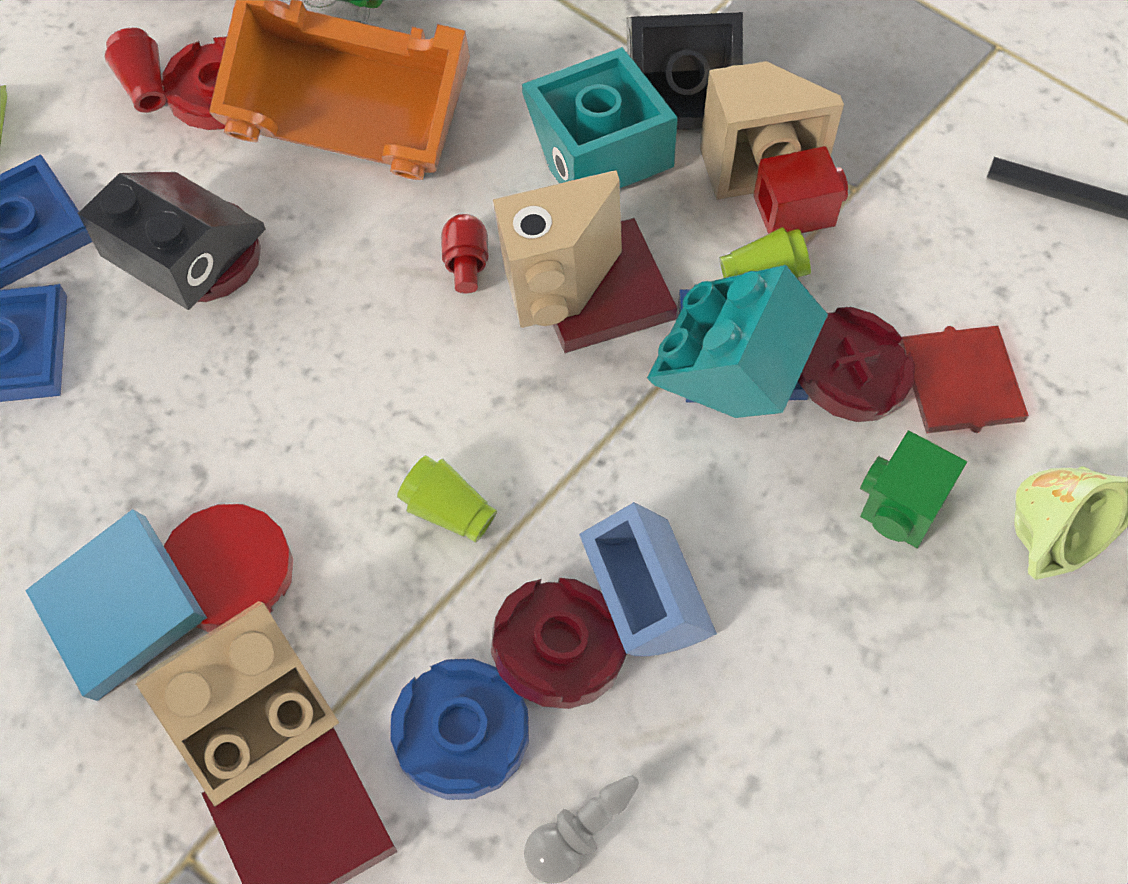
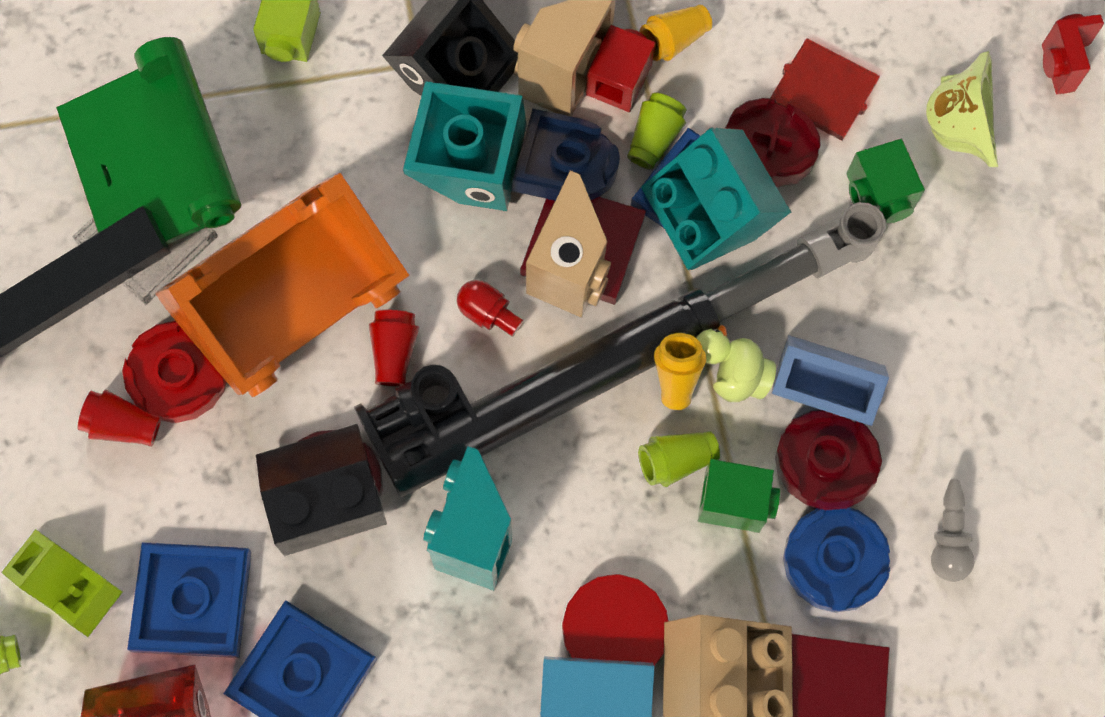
camera: 55 degrees left, 10 degrees up
none -> black piece [354,202,886,498]
none -> red cone [369,310,420,387]
none -> teal slope [423,446,512,591]
none -> dark blue tile [511,108,620,201]
none -> yellow cone [639,4,713,61]
none -> yellow cone [654,333,706,410]
none -> yellowish green animal [696,325,776,403]
none -> green brick [697,459,780,533]

